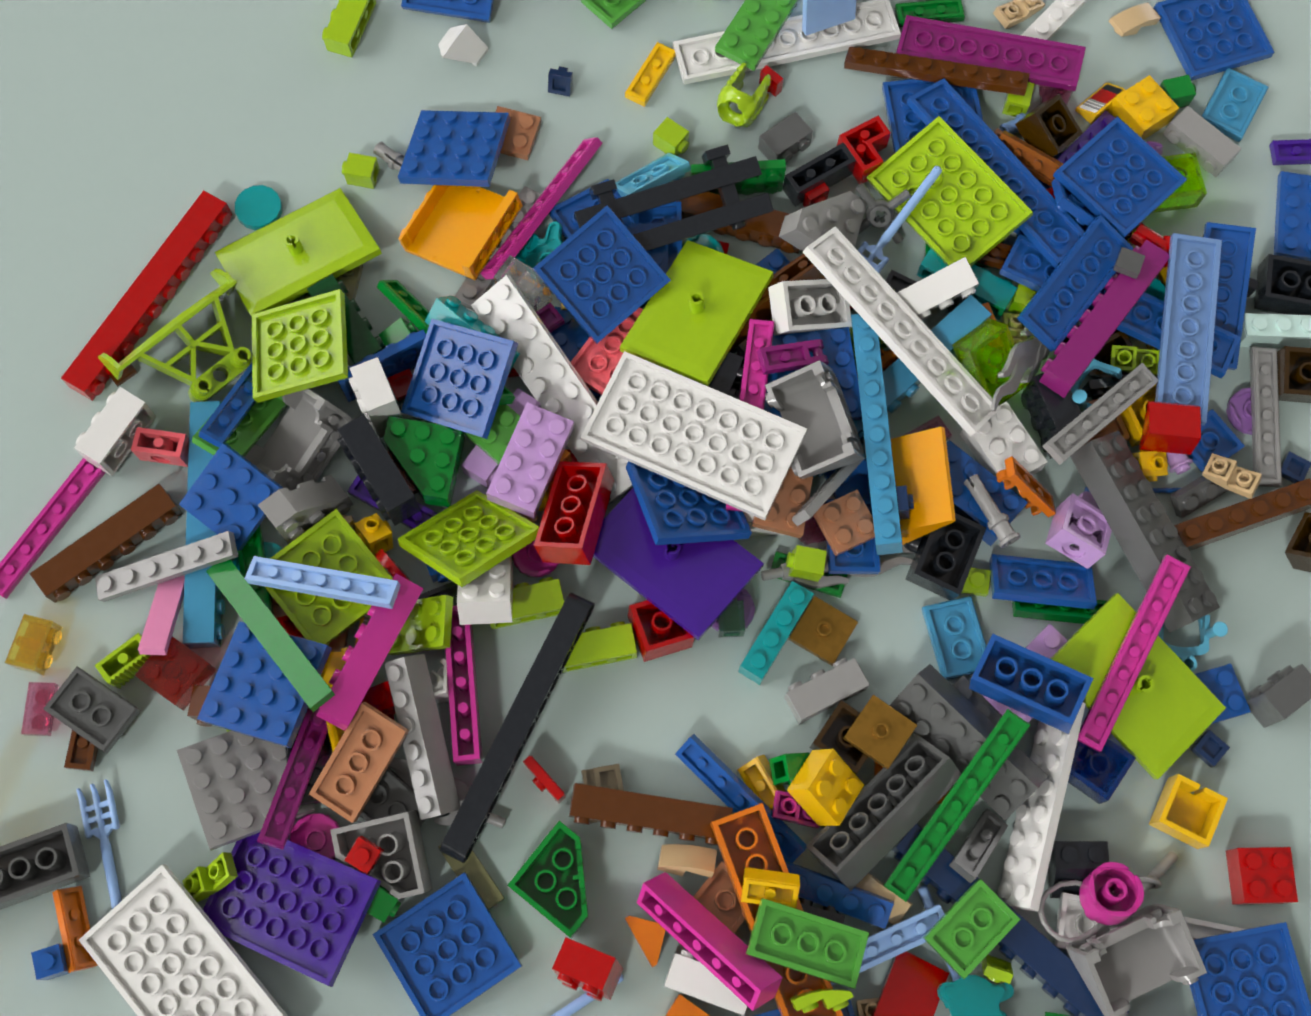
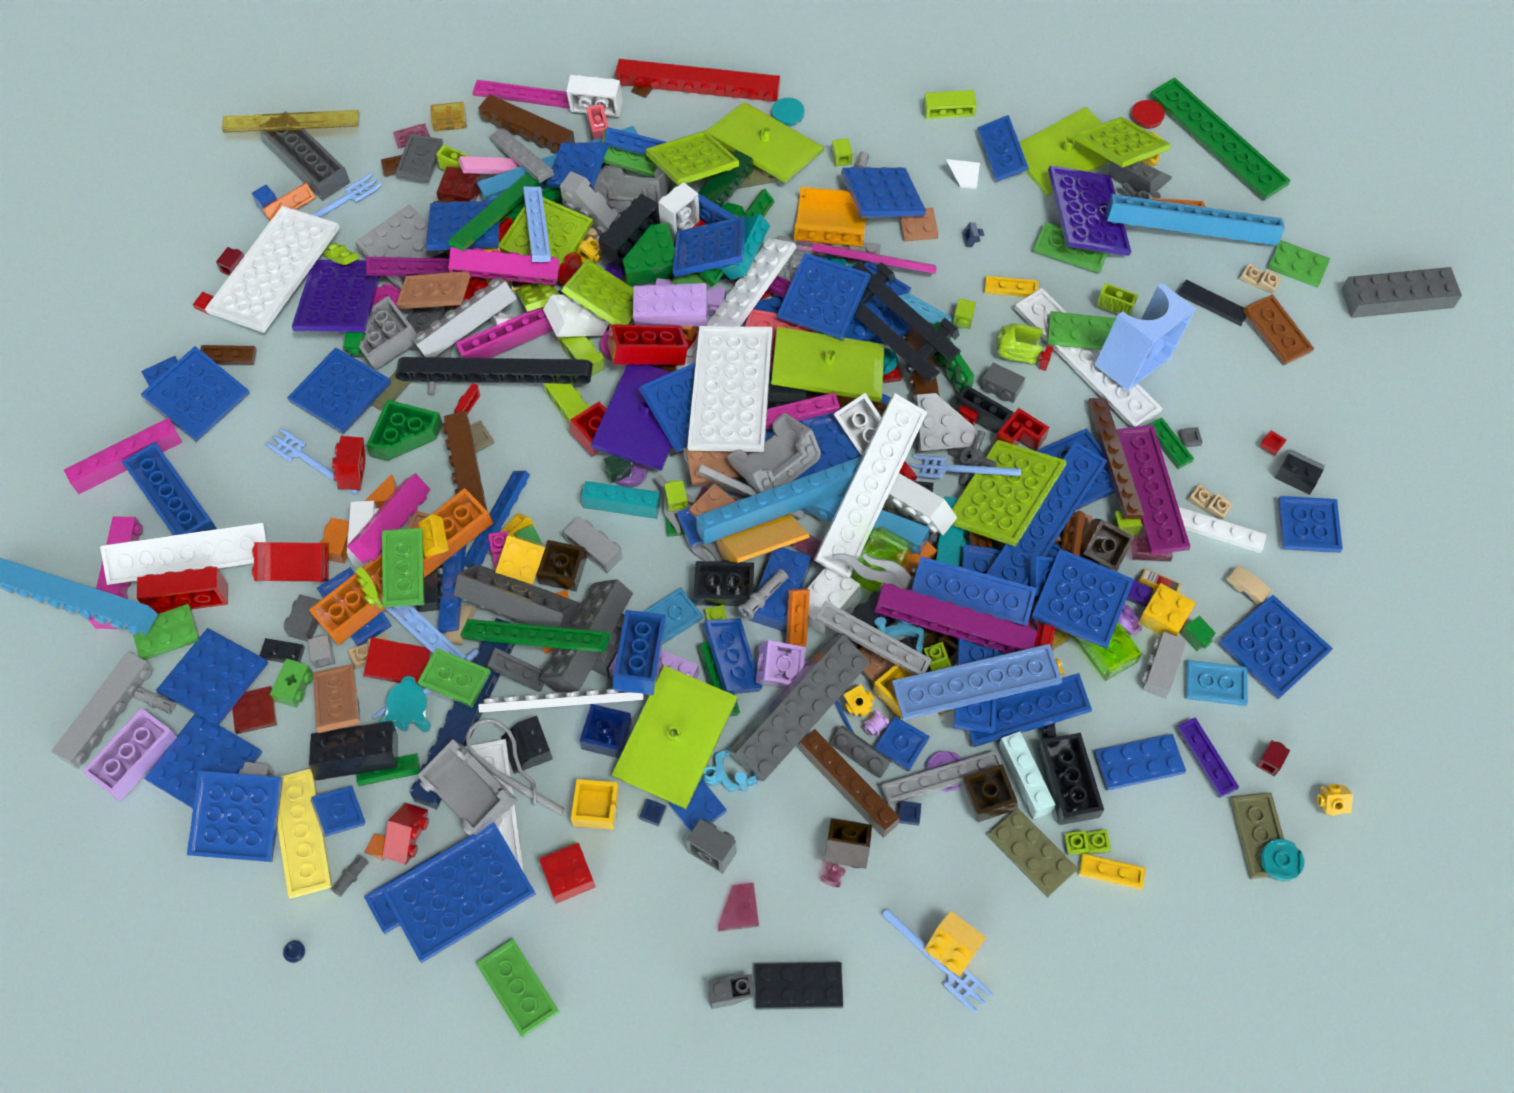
camera: 70 degrees right, 10 degrees down
lime piece [98,268,251,402] -> none
red plate [345,836,384,875] -> none
tan slope [657,844,717,878] -> none
magenta plate [757,339,829,375] -> none
pearl gold plate [788,596,858,666] -> none
pearl gold plate [843,695,917,769] -> none
dark blue plate [896,485,914,520] -> none
lime plate [981,955,1014,984] -> none
dark pink tile [1077,554,1191,752] -> none
dark pink brick [1079,862,1144,925] -> none
dark grey tile [1113,247,1145,279] -> none
red slope [1139,401,1201,455] -> none
tan slope [1202,453,1262,499] -> none

